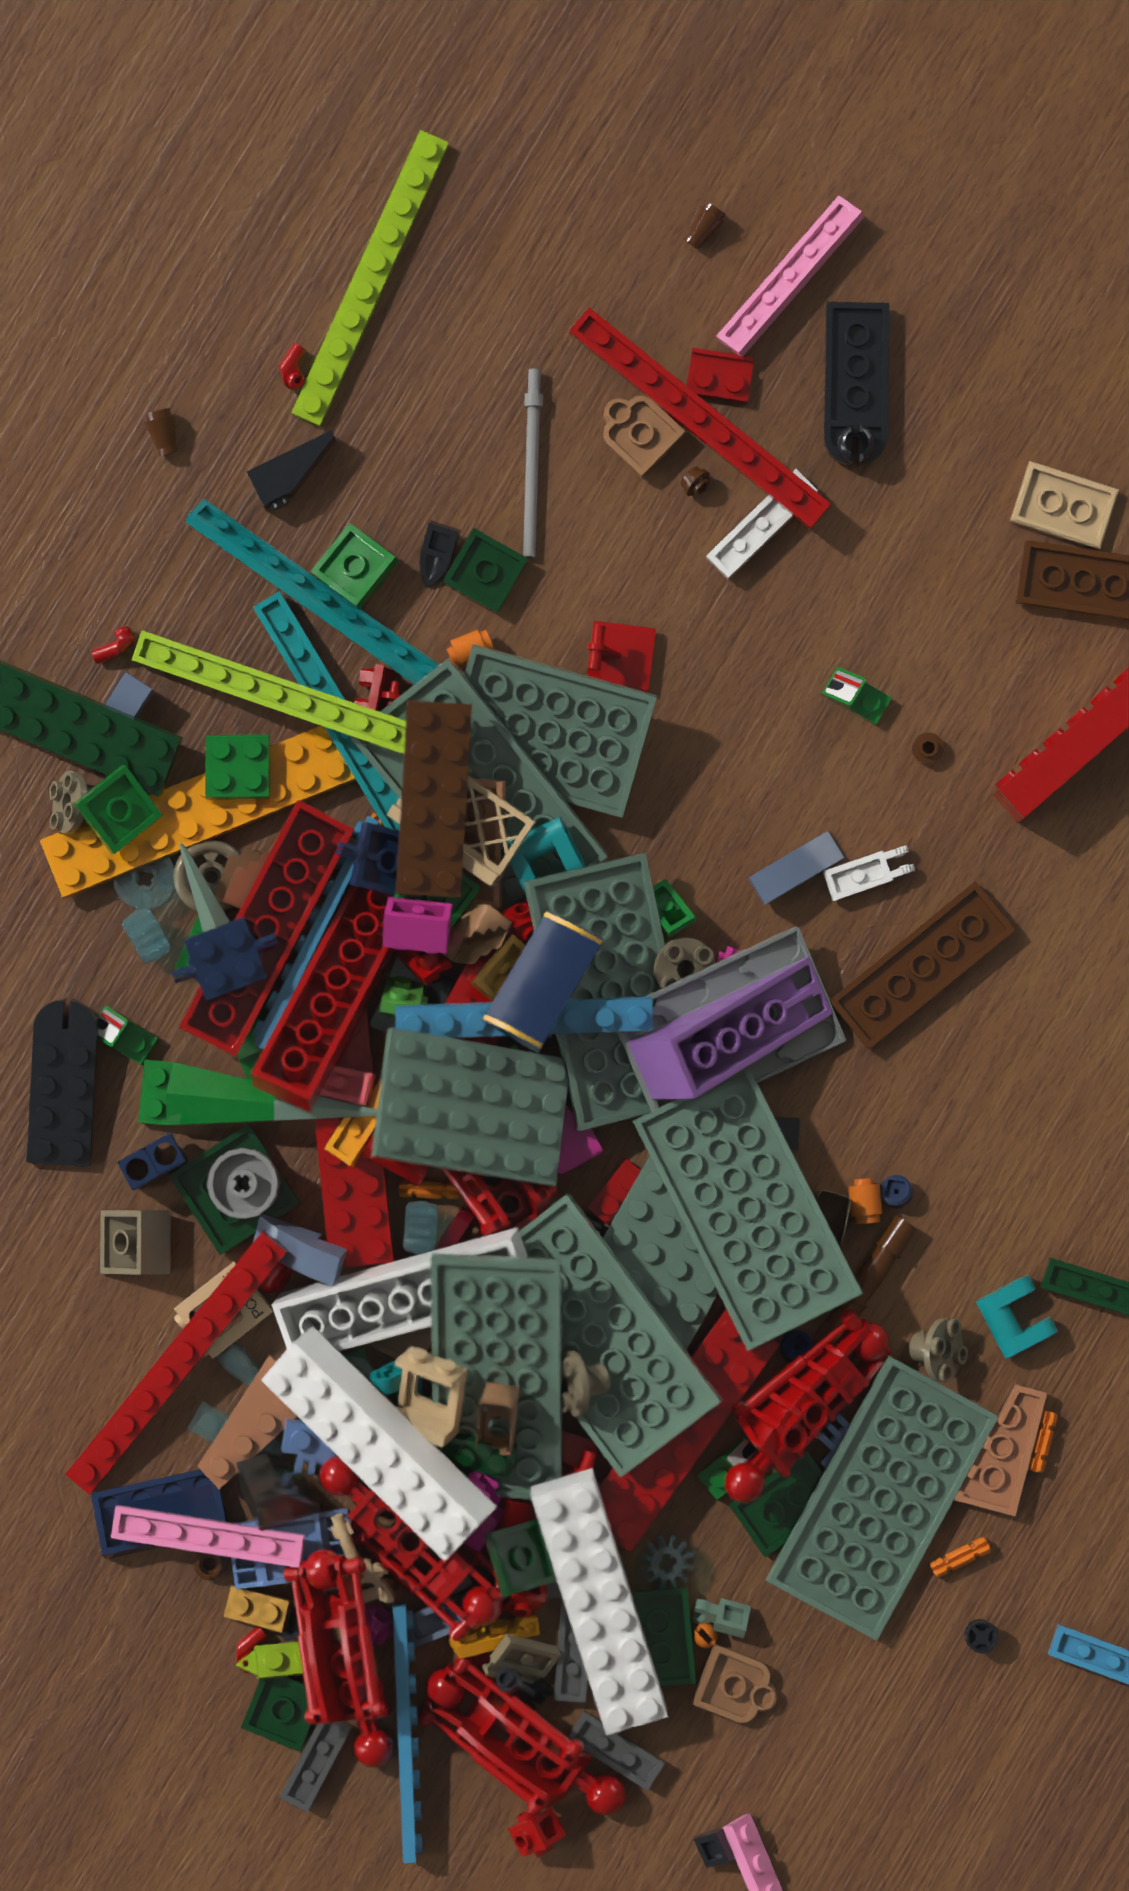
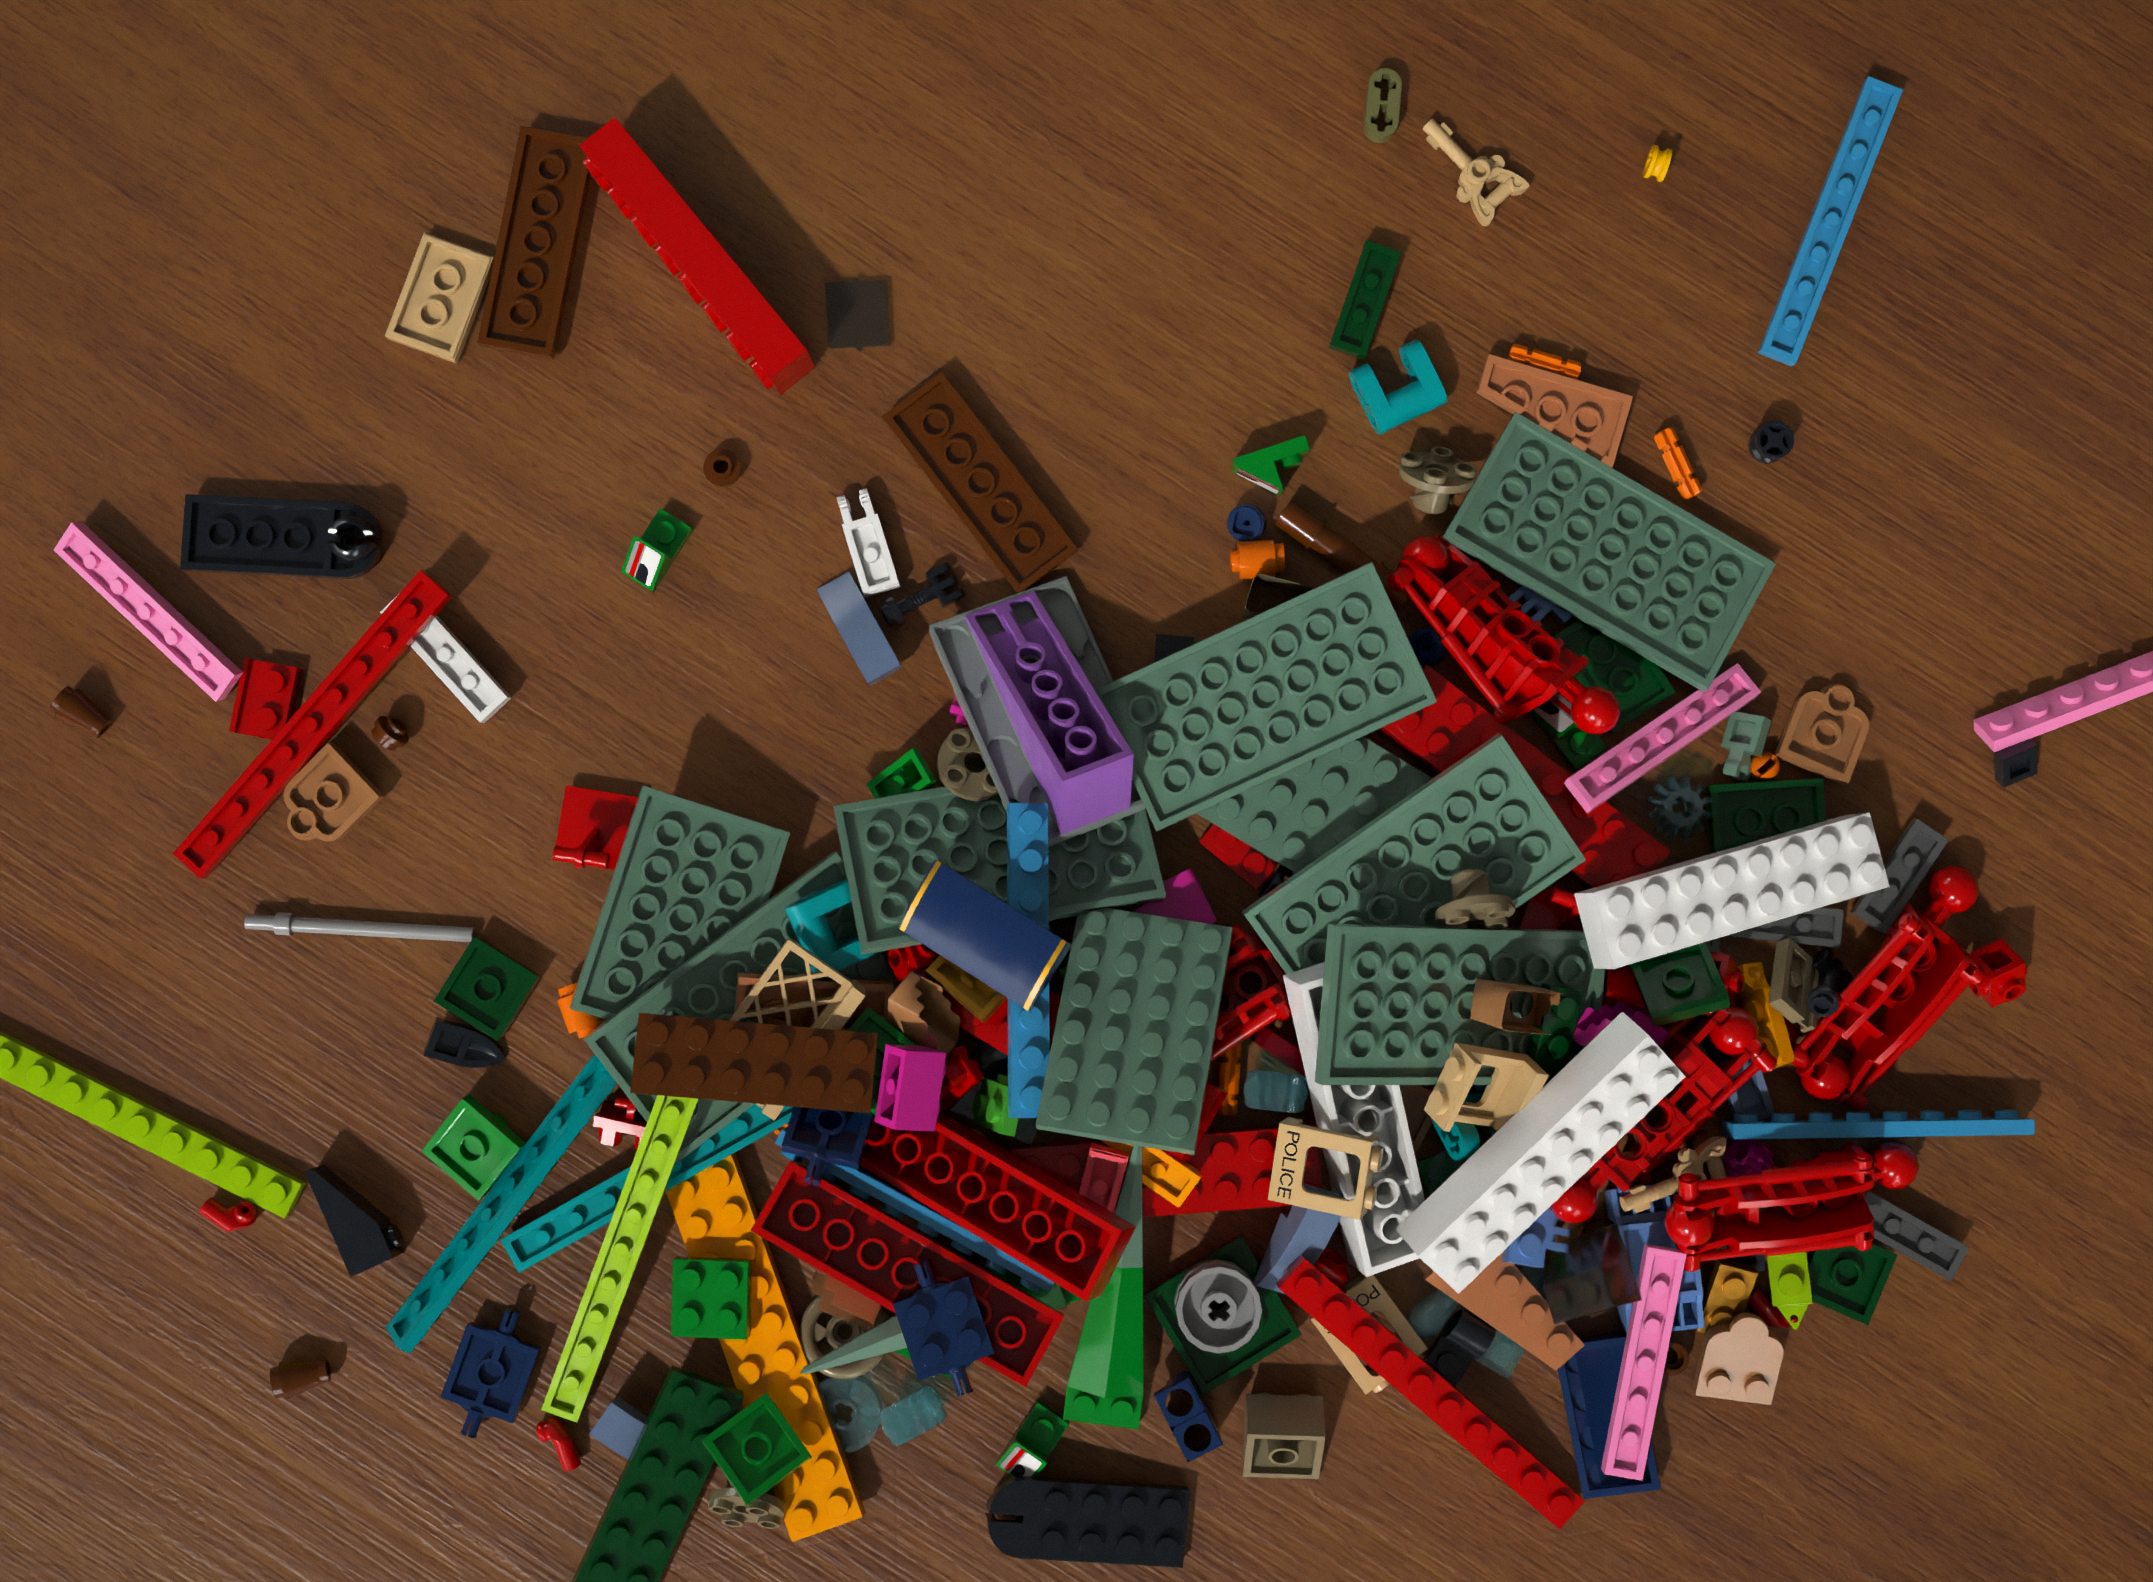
camera: 80 degrees left, 0 degrees up
none -> dark blue plate [441,1308,542,1438]
none -> clear smoke piece [825,278,890,351]
none -> black hinge [879,562,966,627]
none -> green slope [1231,435,1310,496]
none -> tan window [1268,1117,1383,1220]
none -> black plate [1423,1304,1496,1387]
none -> bright pink plate [1564,663,1762,814]
none -> plate [1692,1313,1784,1405]

